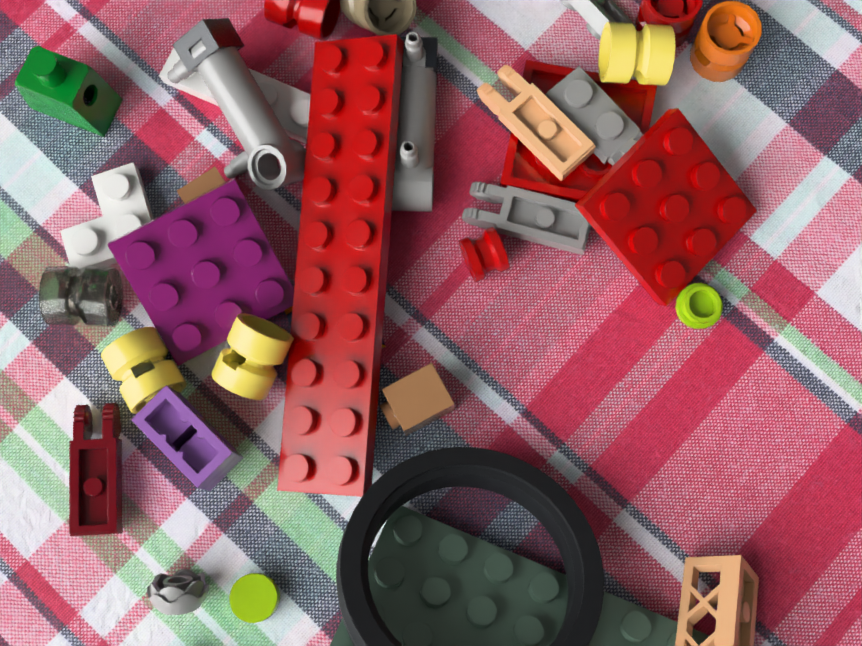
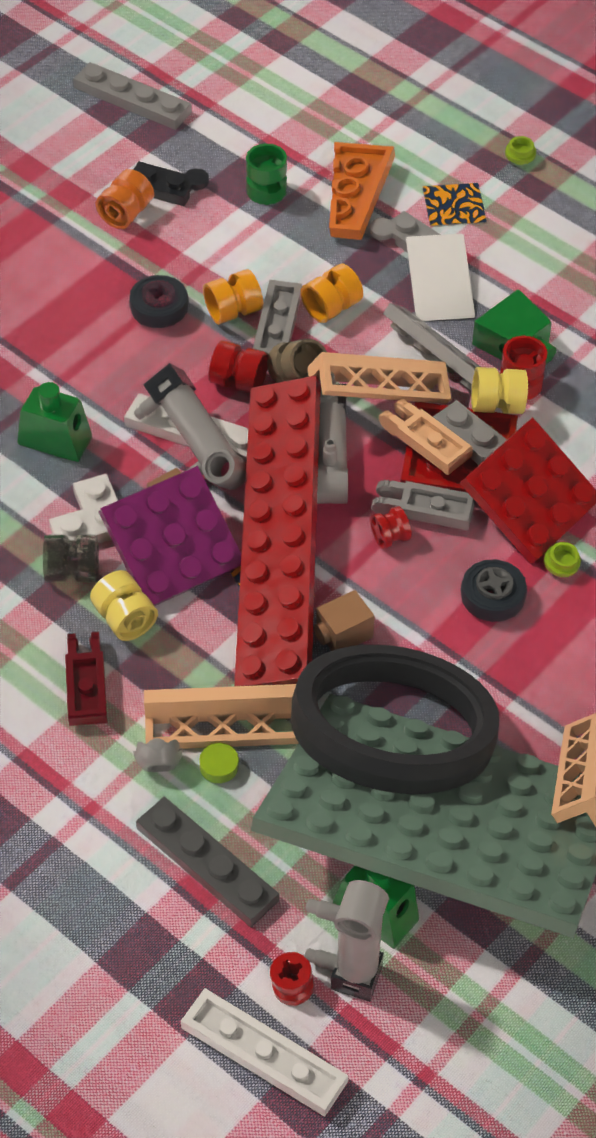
camera: 10 degrees left, 25 degrees down
medium lavender brick [131,385,244,491] -> none
light yellow wheel [211,313,294,400] -> none
orange wheel [690,1,762,82] -> none
none -> light nougat fence [144,684,299,749]
none -> light nougat fence [307,352,452,404]
none -> black wheel [460,559,527,622]

